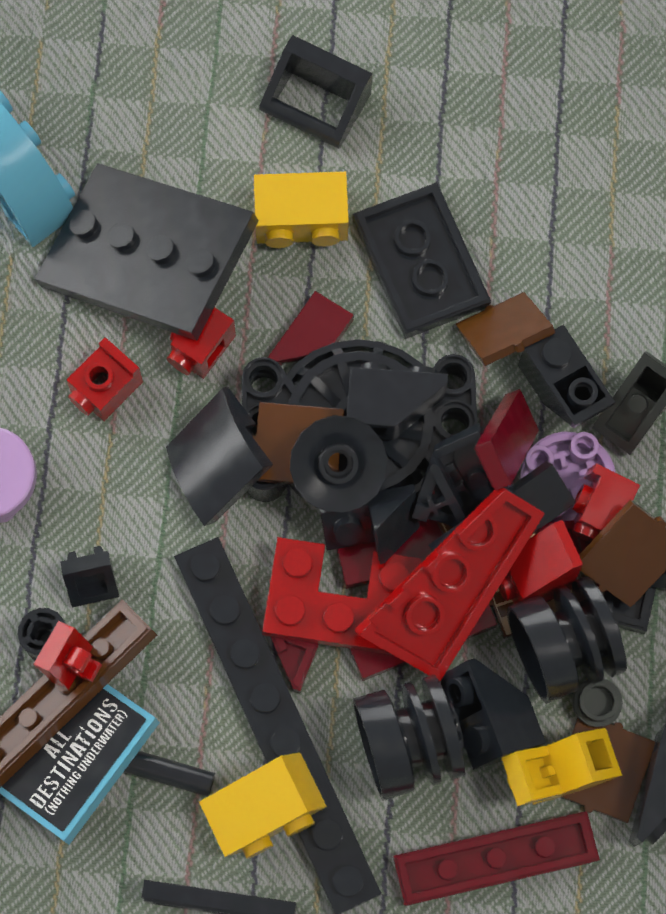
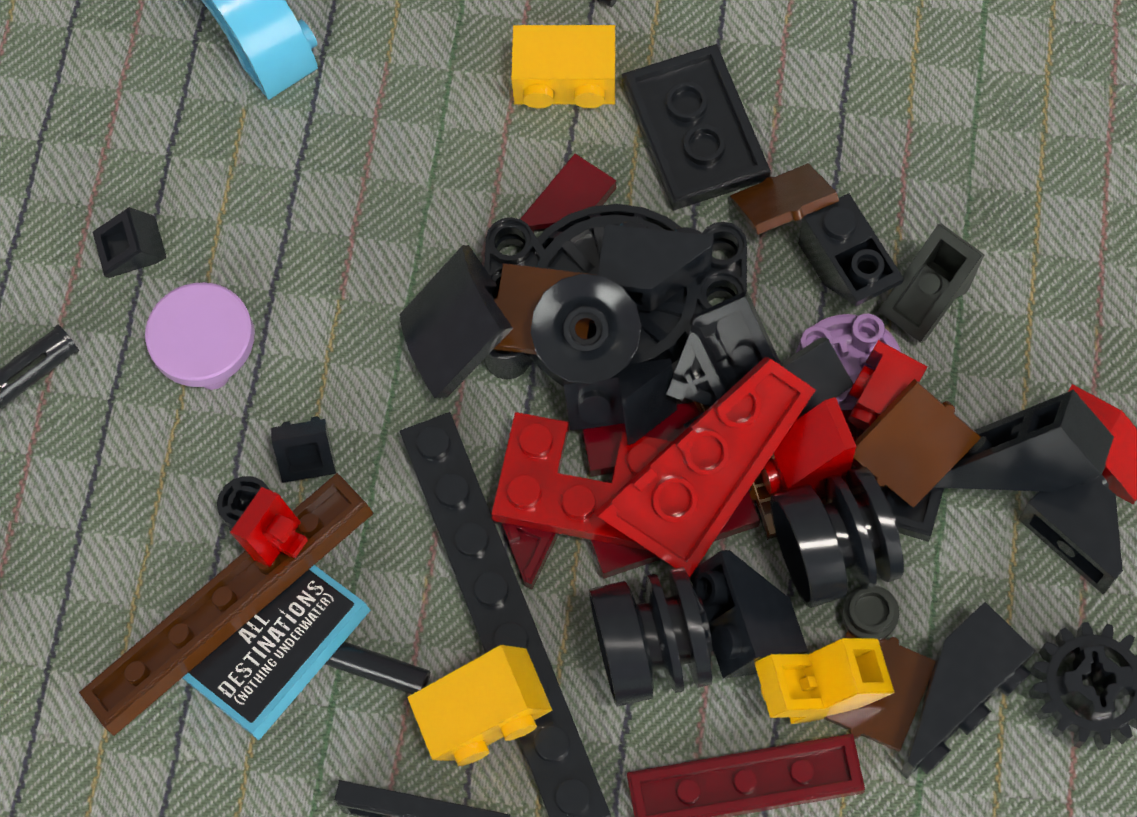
camera: 10 degrees right, 5 degrees down
black plate [35,163,259,341] -> none
red brick [66,337,143,421] -> none
red brick [166,307,236,379] -> none
dark red tile [474,389,539,490] -> none

